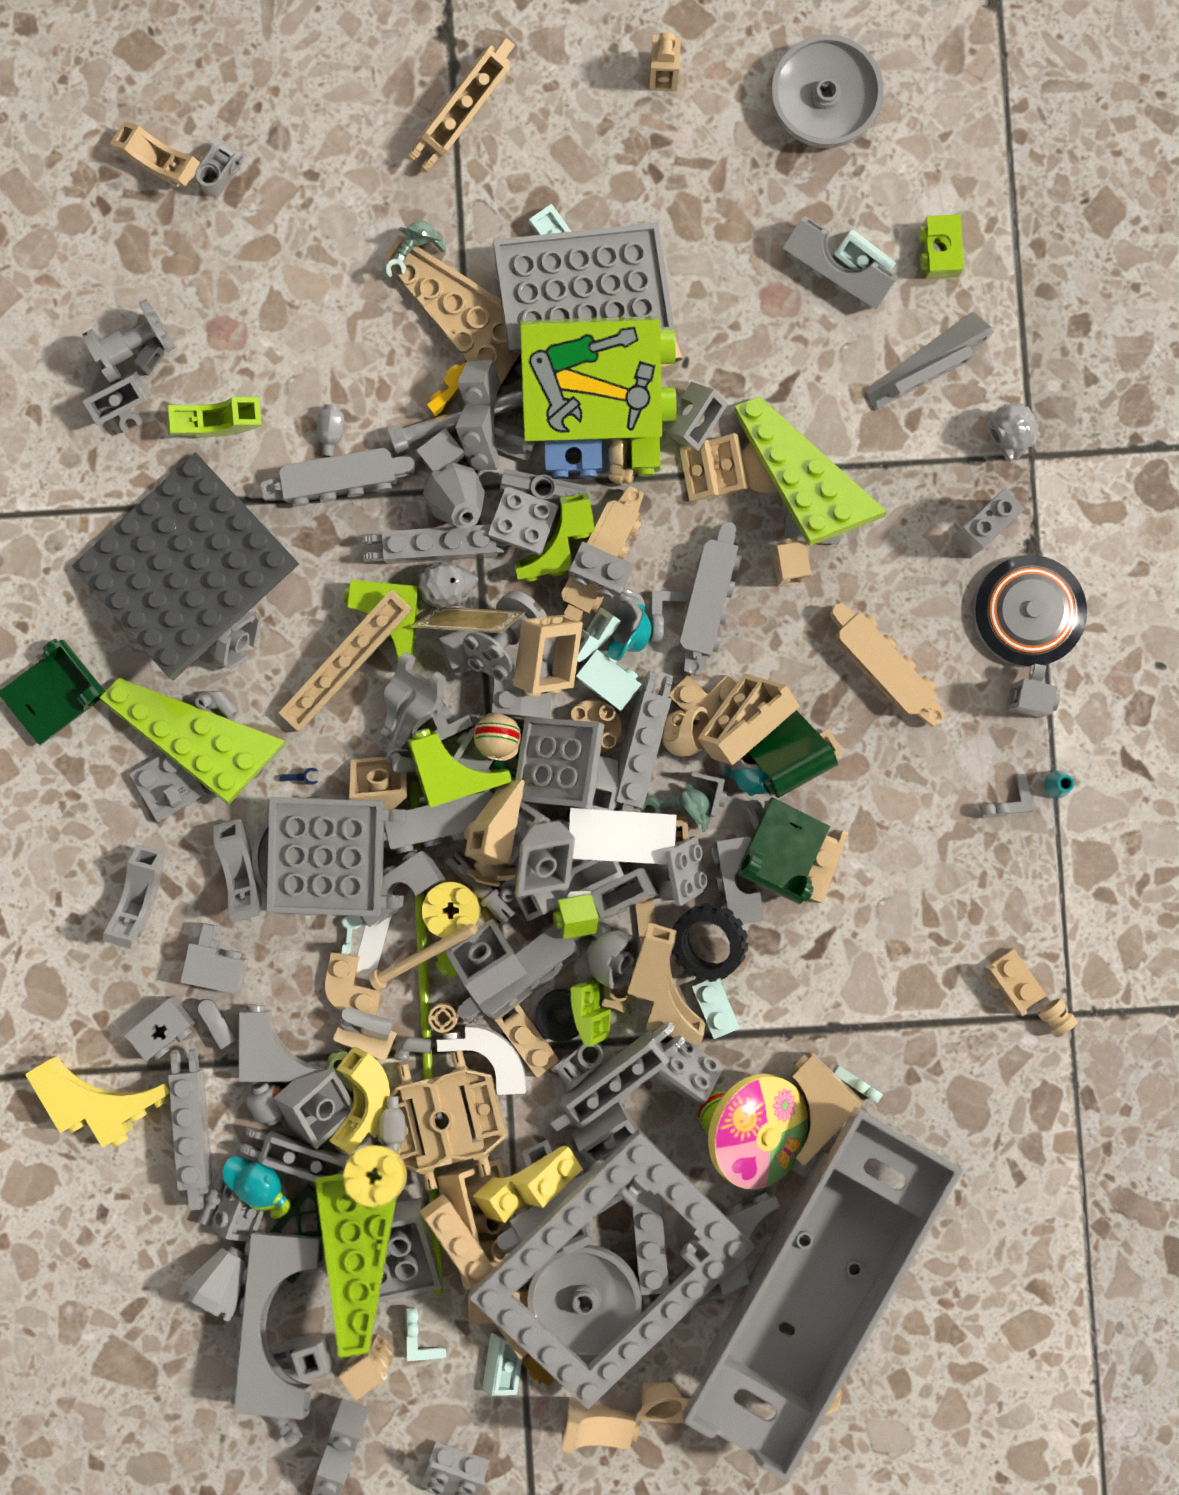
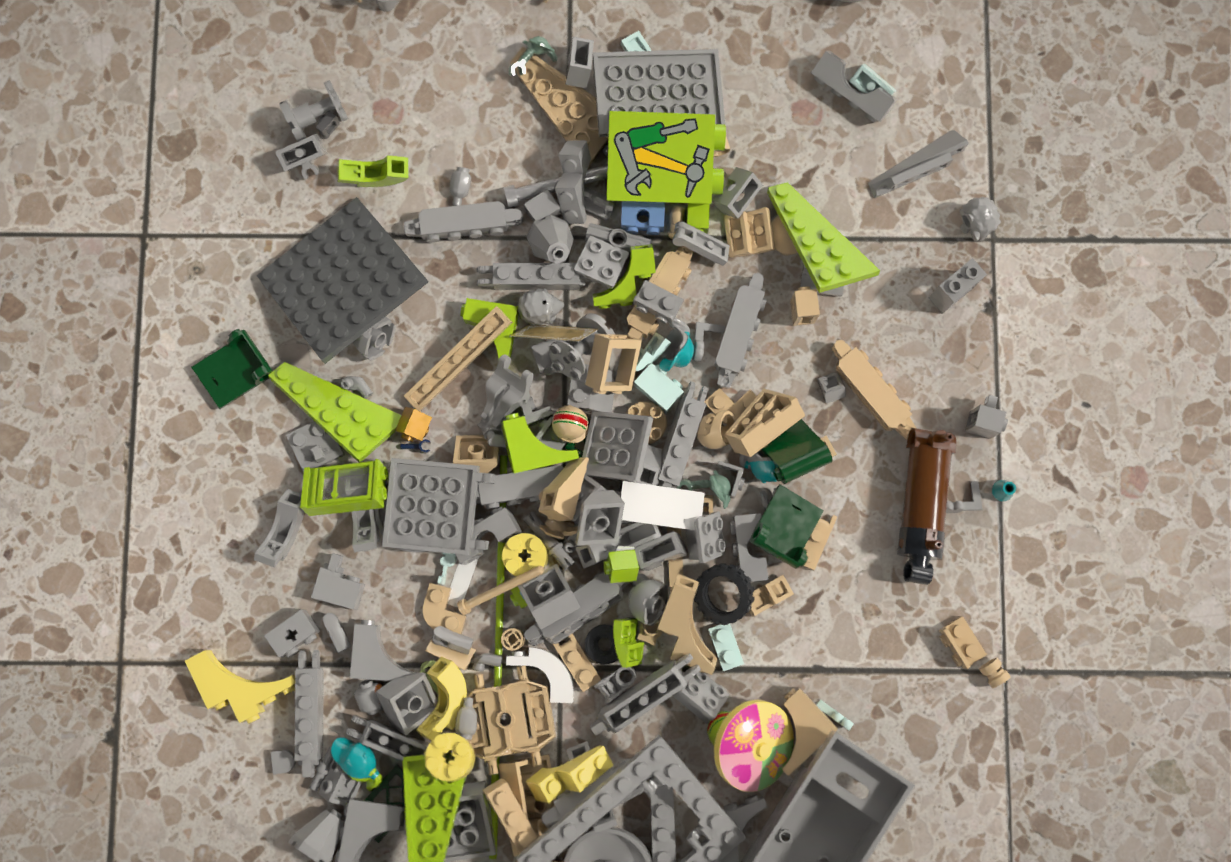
camera: 10 degrees right, 5 degrees down
yellow slope [427,362,466,418] -> none
light grey brick [570,1101,637,1165] -> none
lime brick [918,214,964,279] -> none
dish [973,555,1087,668] -> none
none -> light grey tile [271,750,296,775]
none -> lime door [300,459,388,516]
none -> brick [395,407,432,443]
none -> light grey brick [566,37,594,88]
none -> light grey plate [673,222,730,266]
none -> tan slope [749,575,794,617]
none -> light grey slope [817,372,846,403]
none -> reddish brown piece [897,428,956,585]

